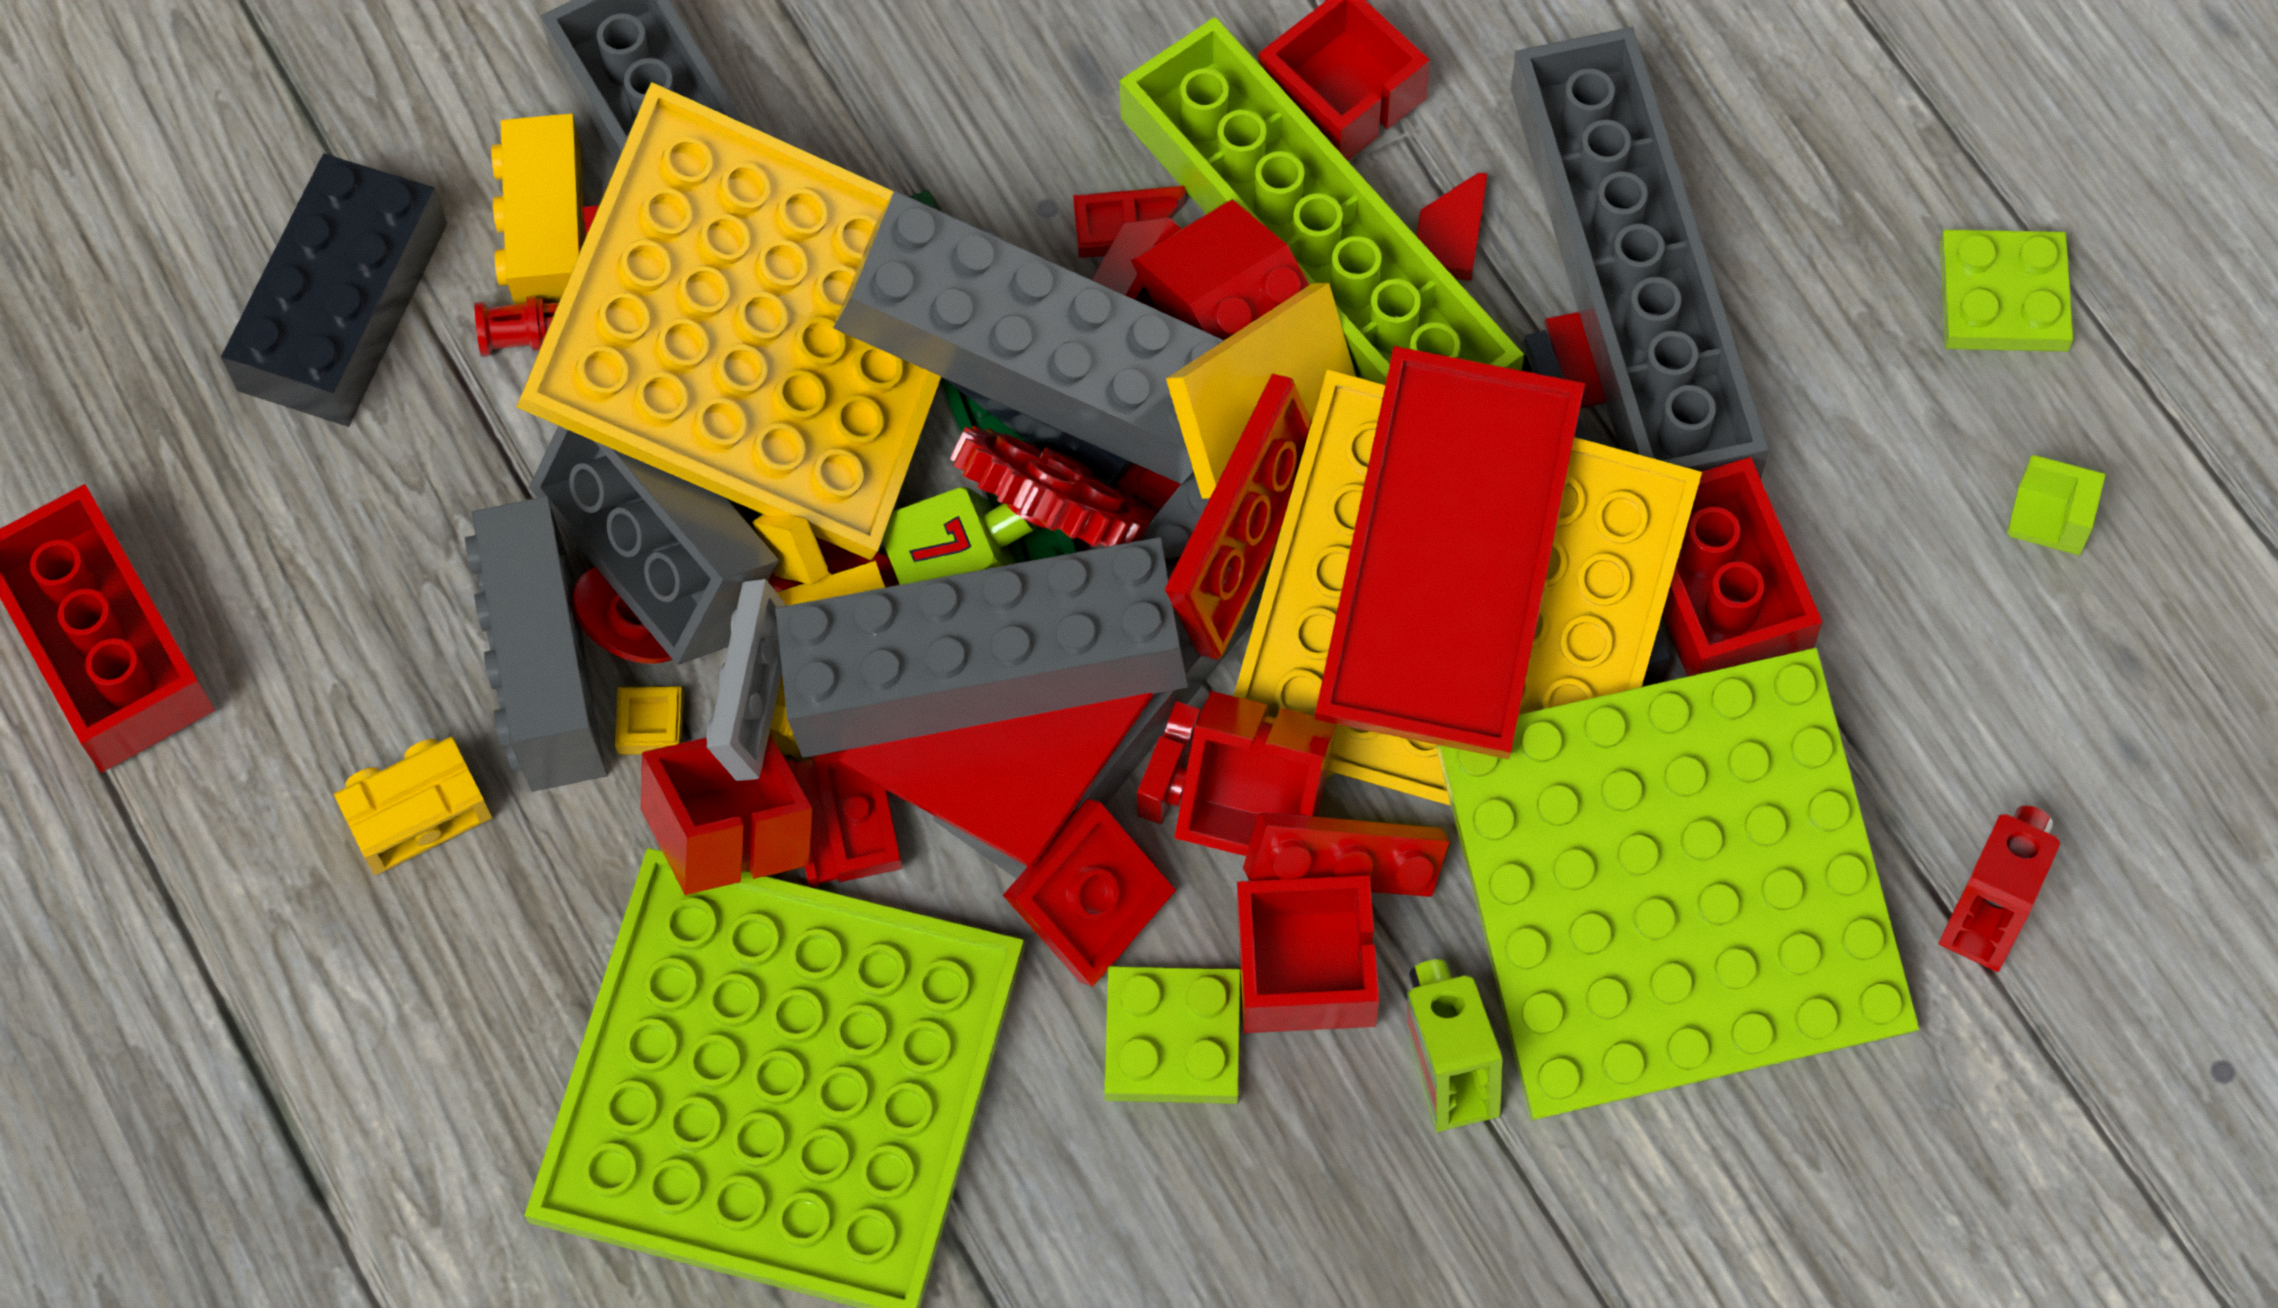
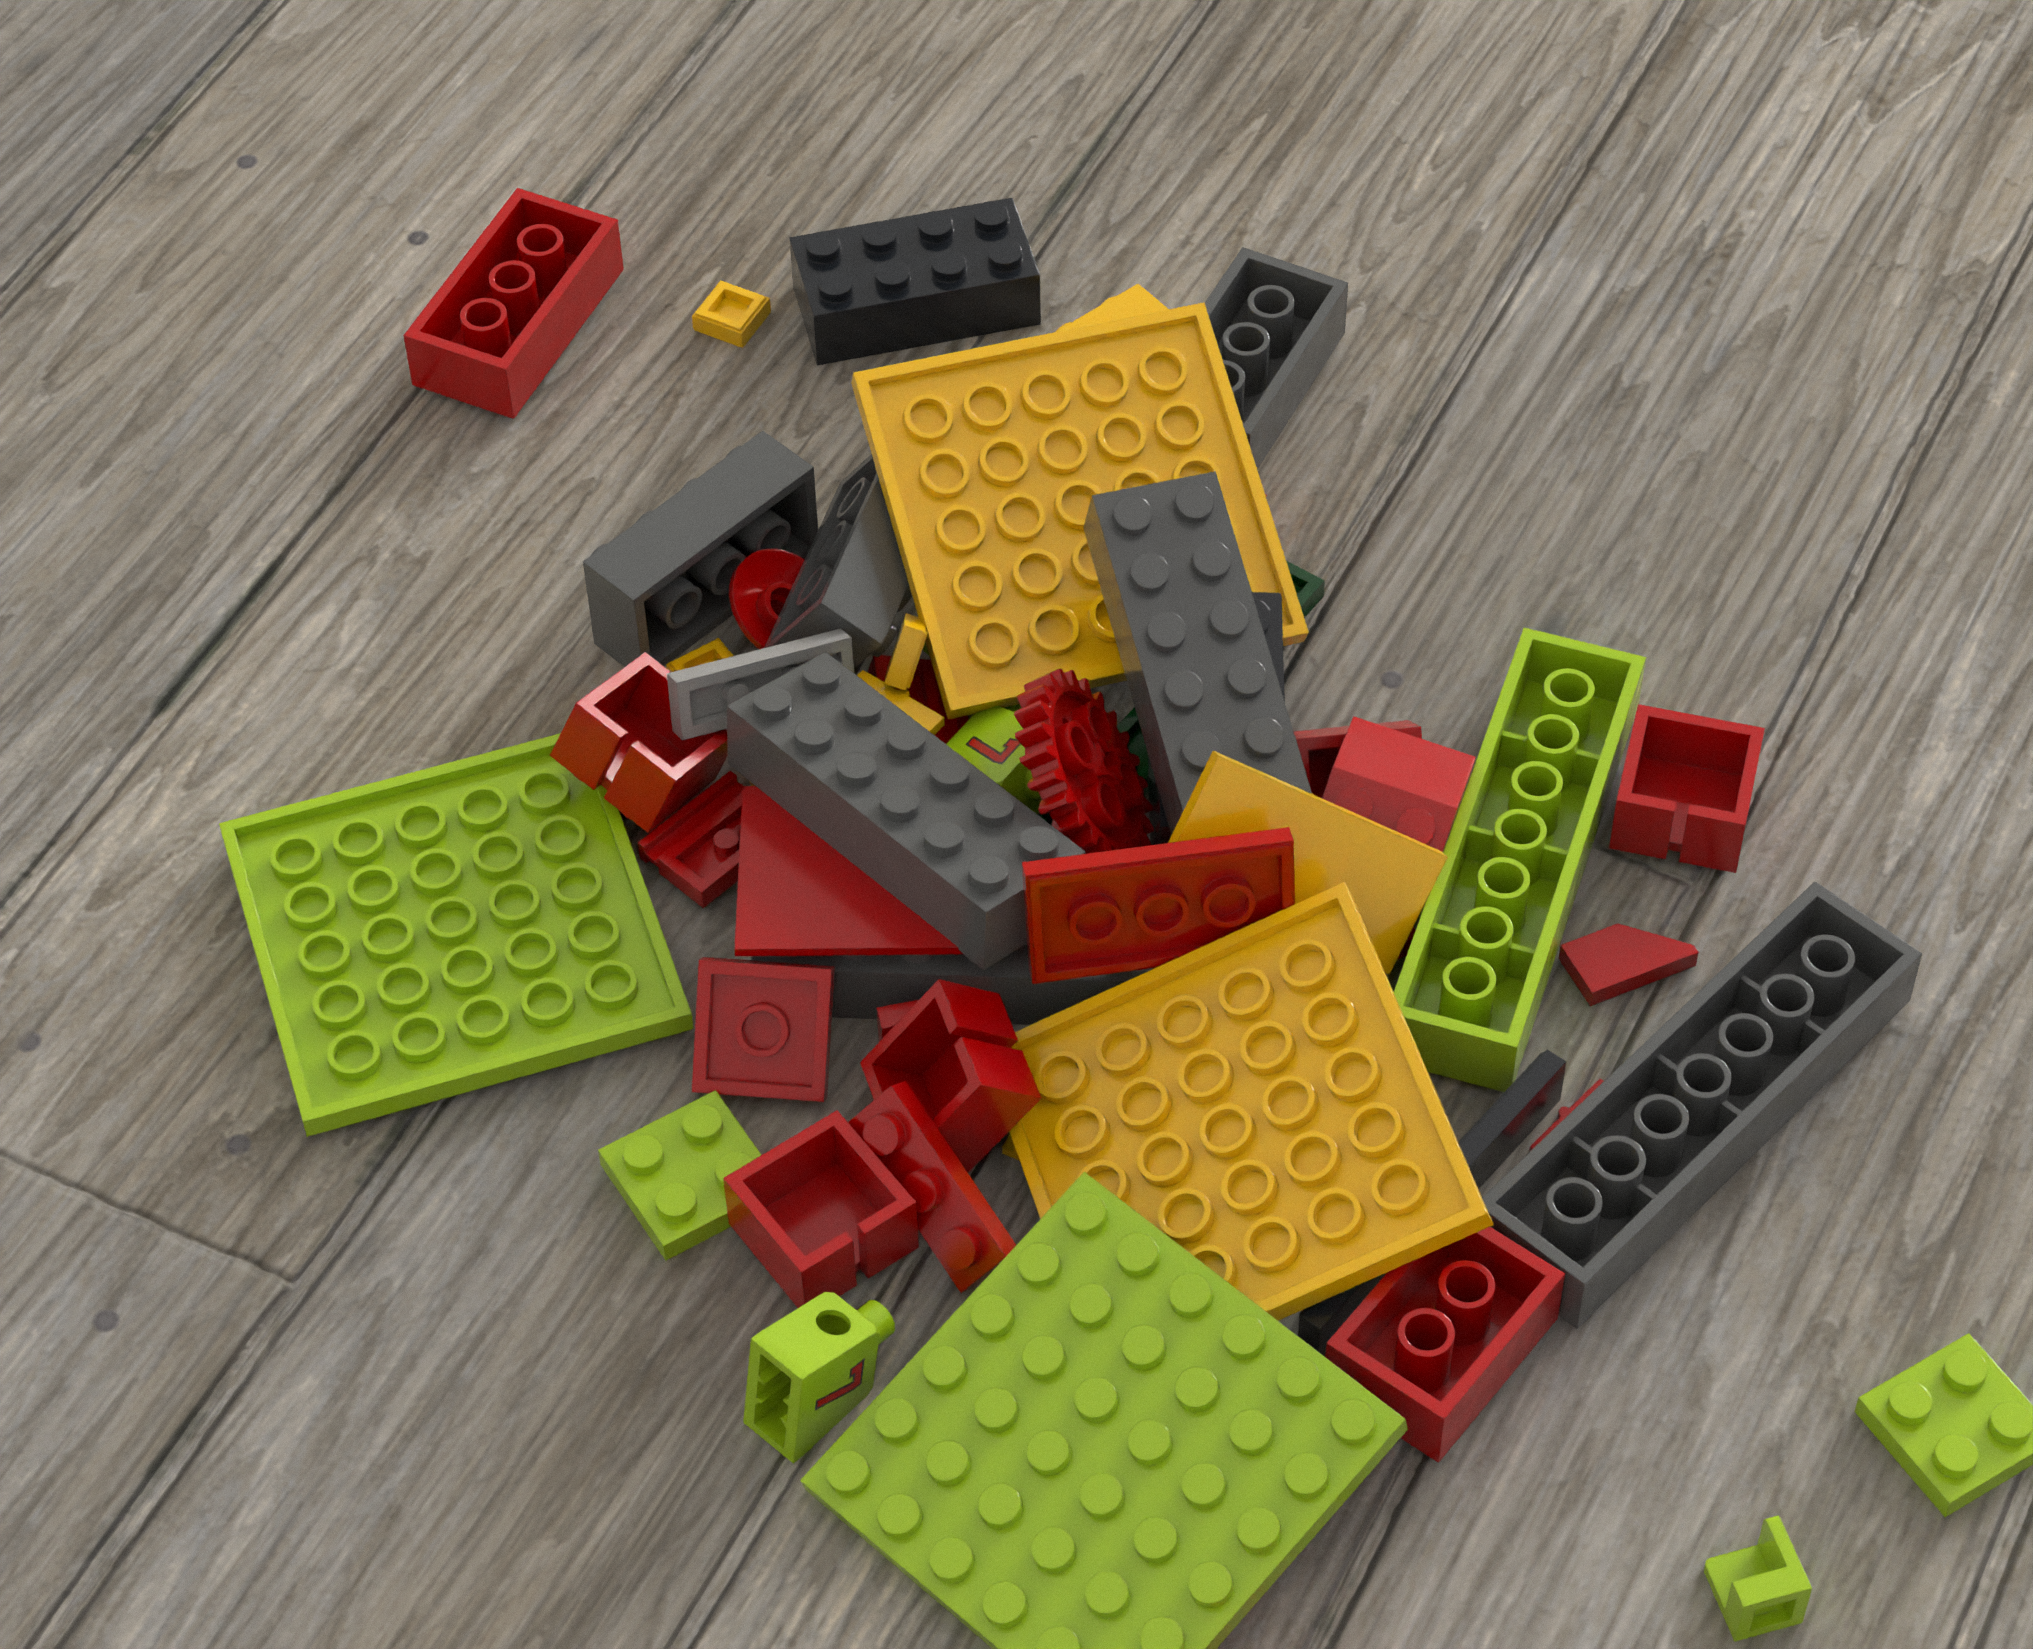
camera: 55 degrees right, 15 degrees down
yellow brick [334,736,492,876] -> none
red tile [1073,186,1185,258] -> none
red tile [1315,346,1585,759] -> none
none -> yellow tile [692,280,771,348]

